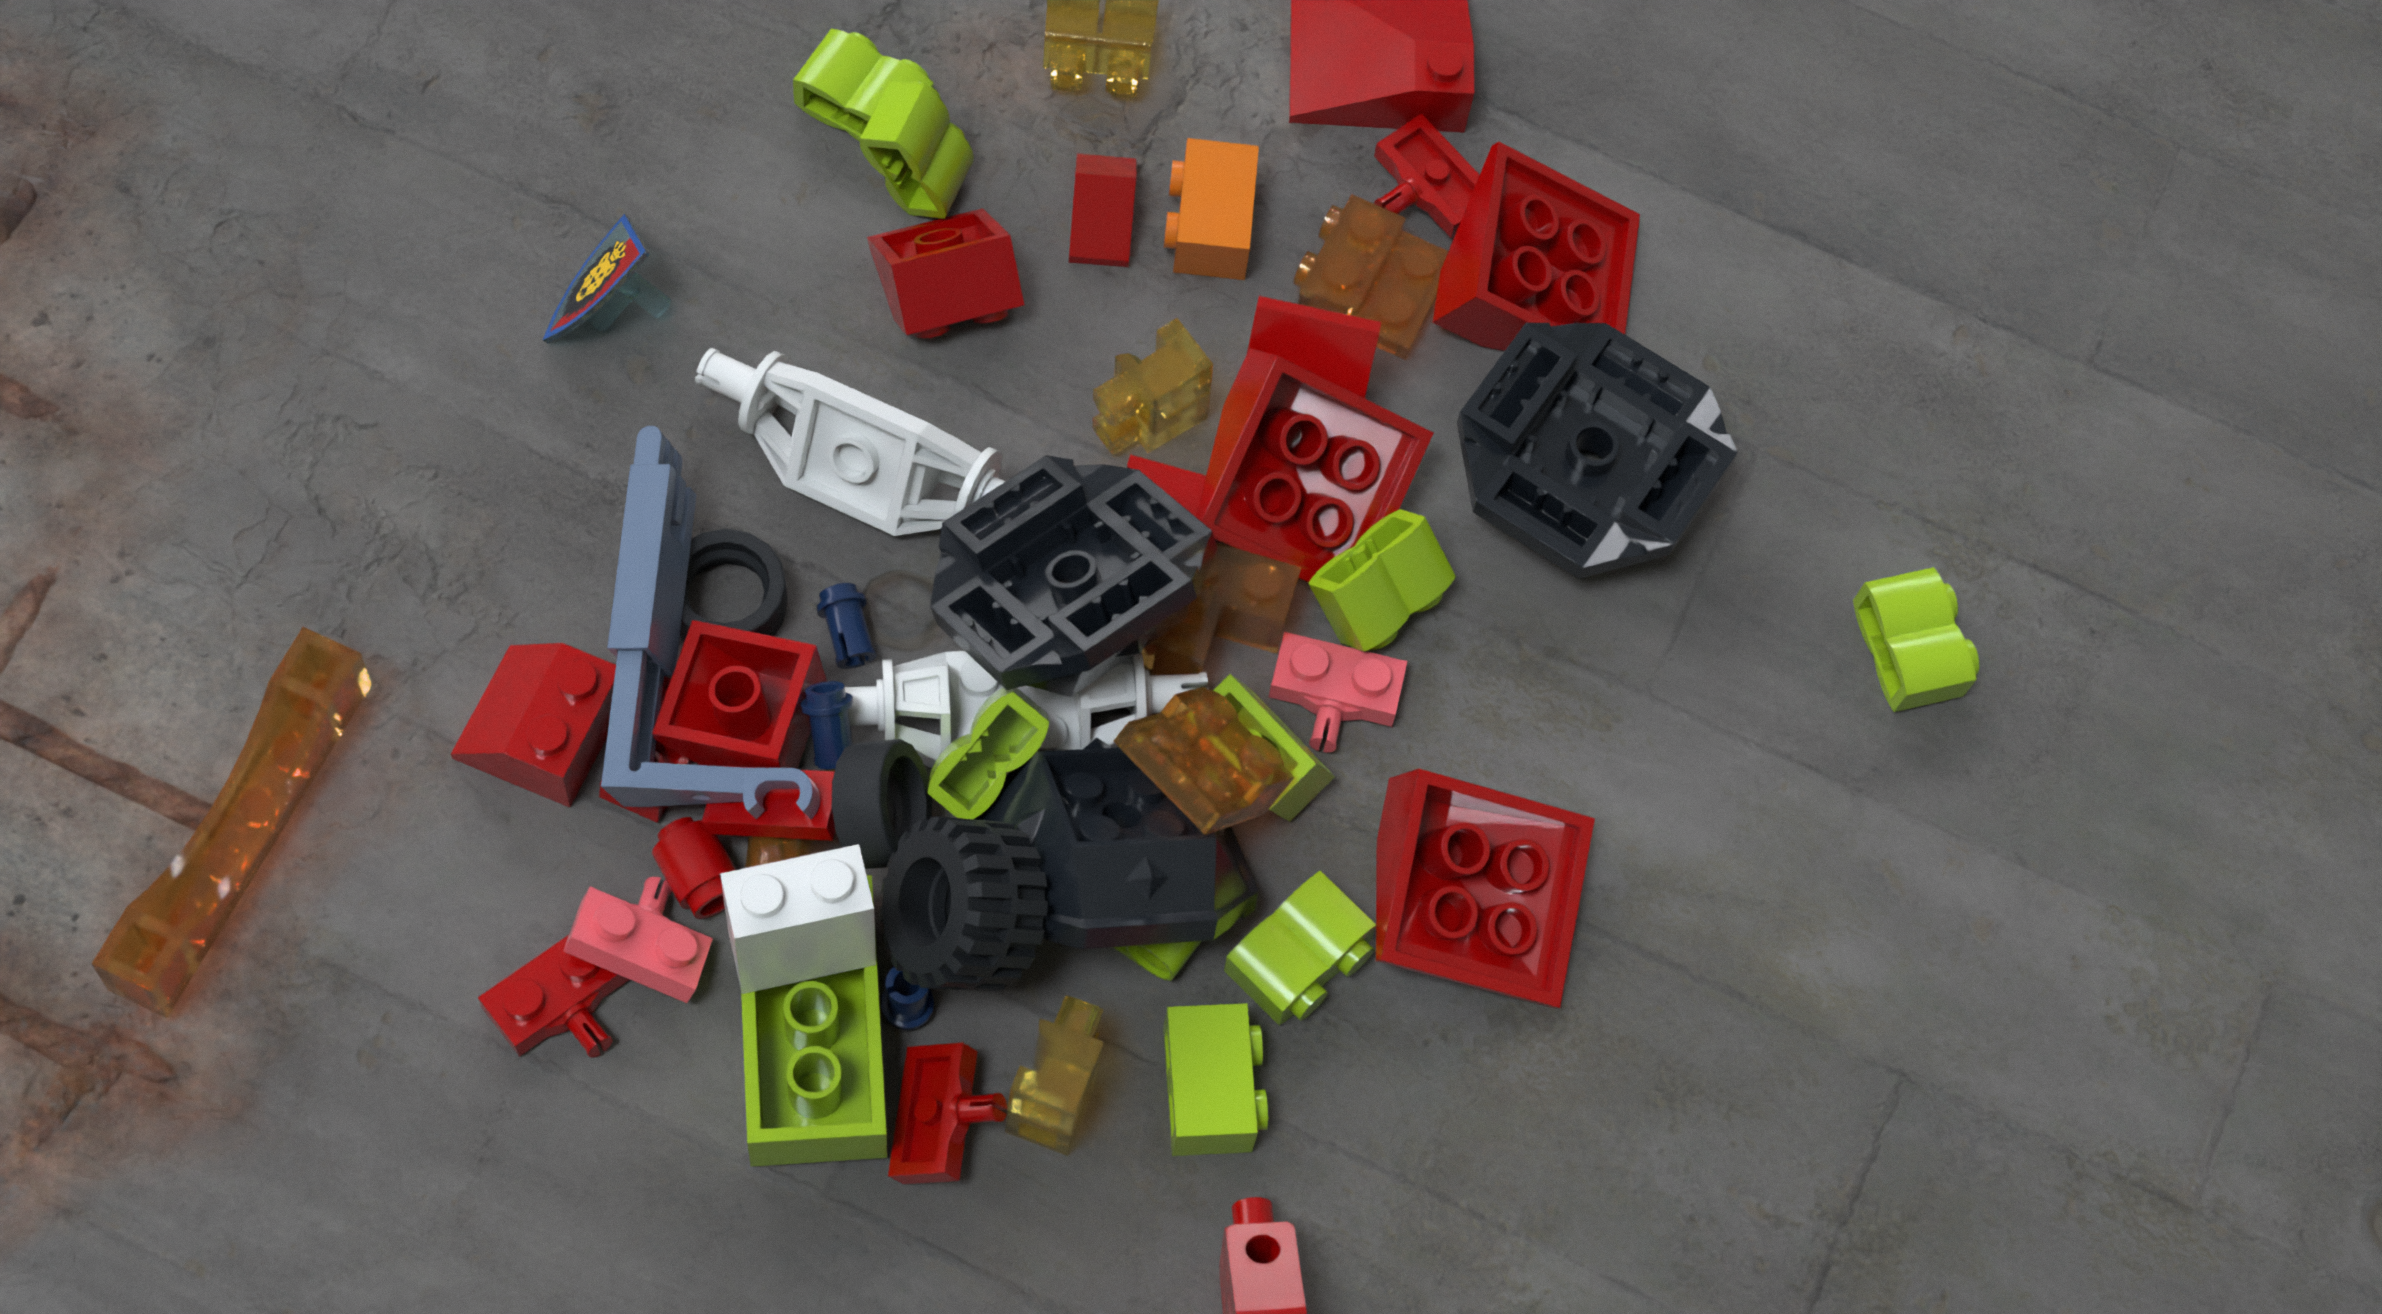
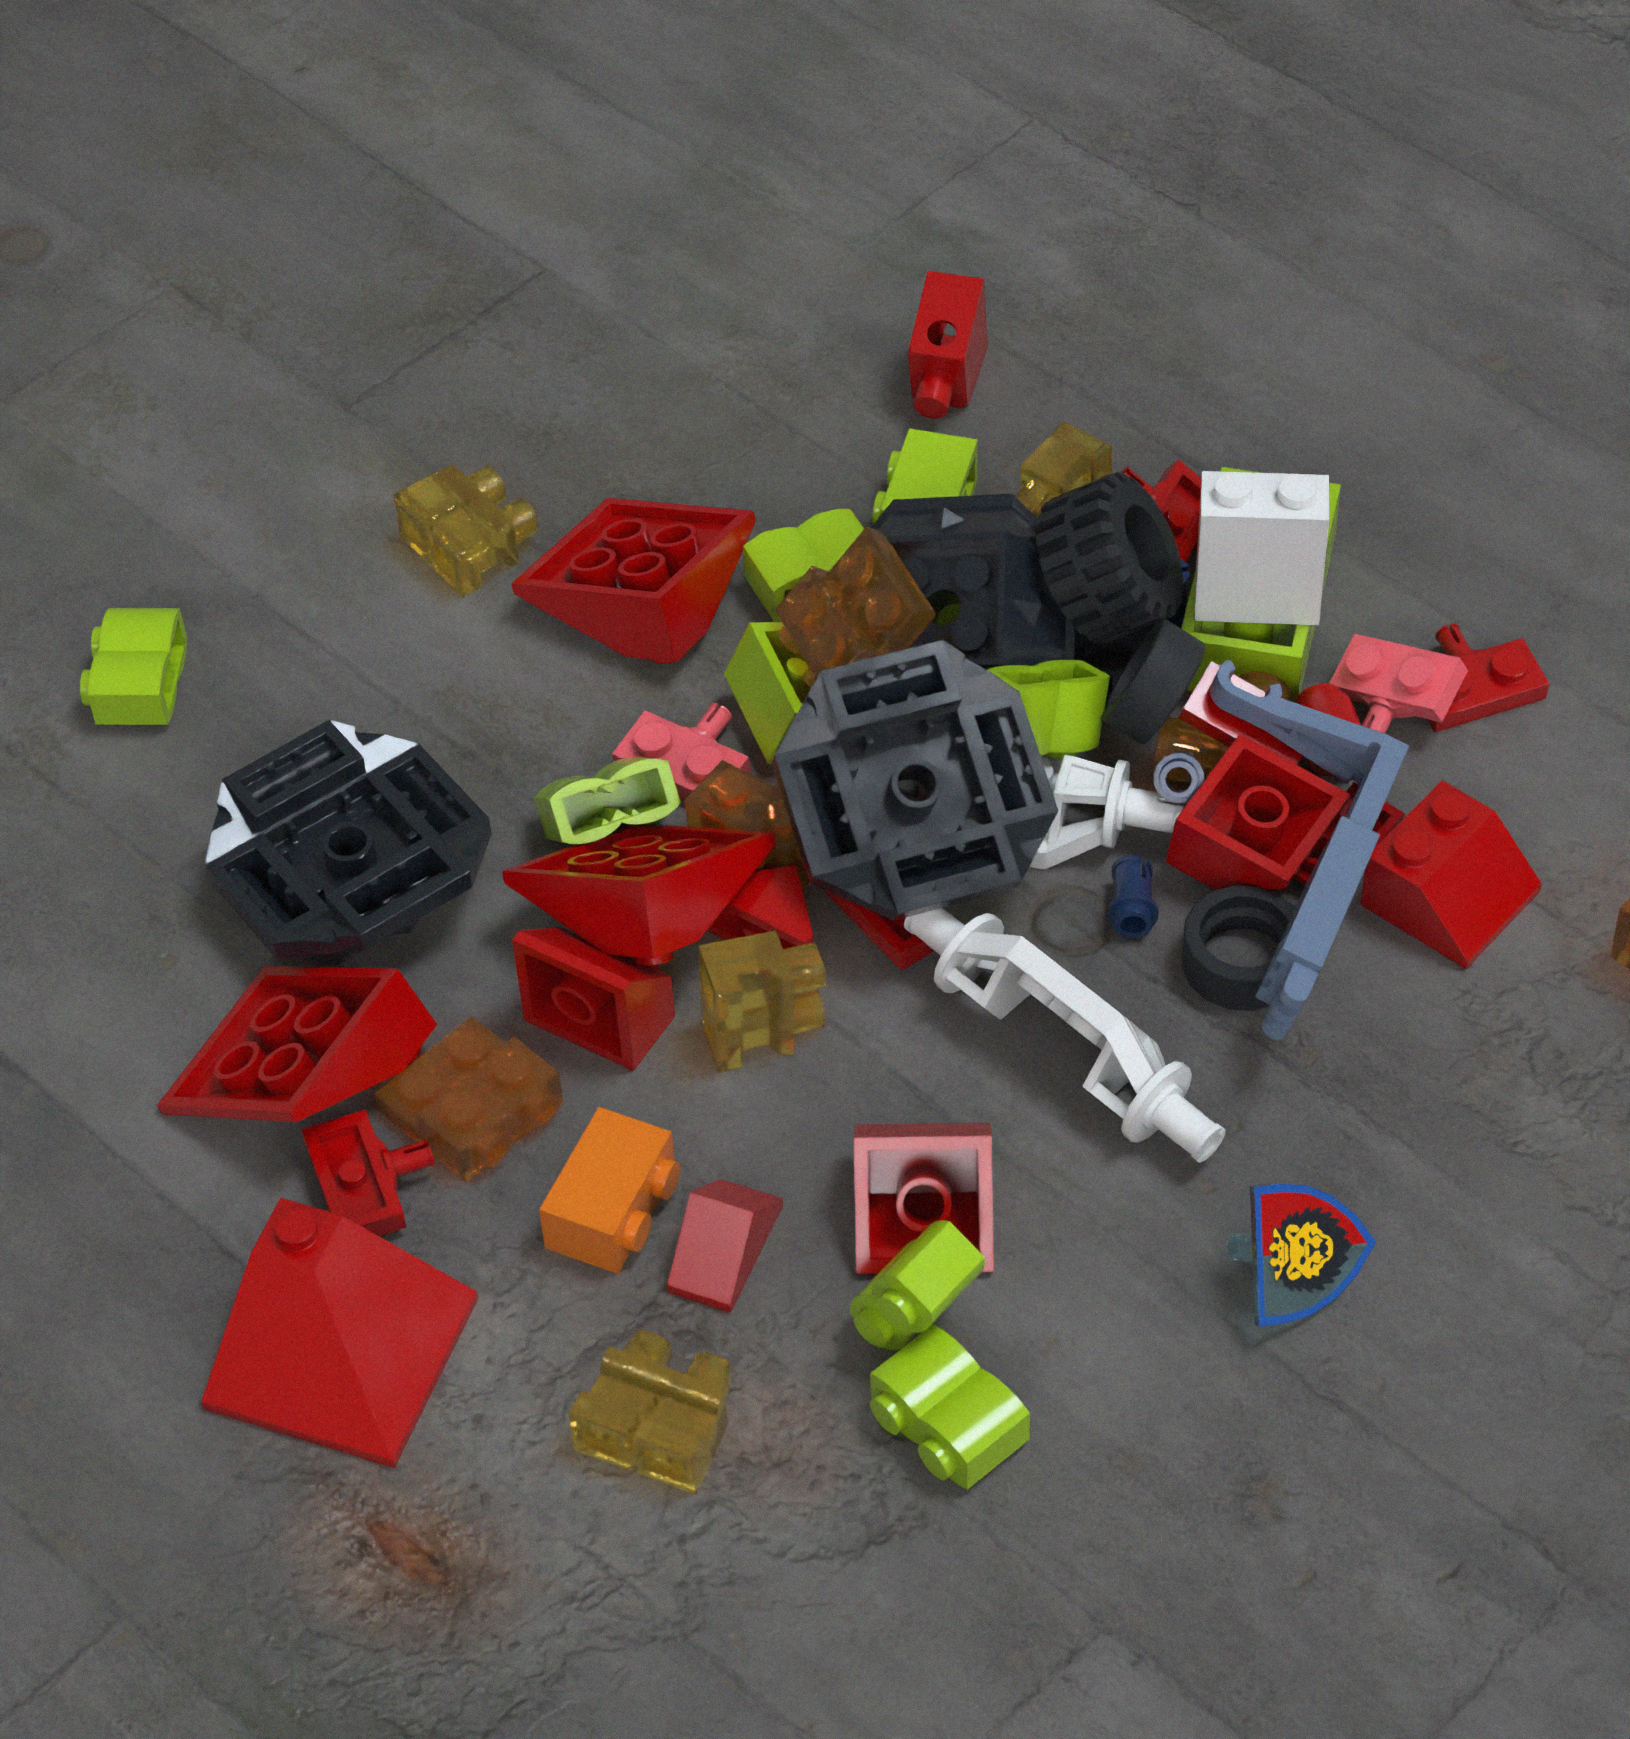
camera: 150 degrees left, 15 degrees down
none -> clear yellow hips [393,464,538,598]

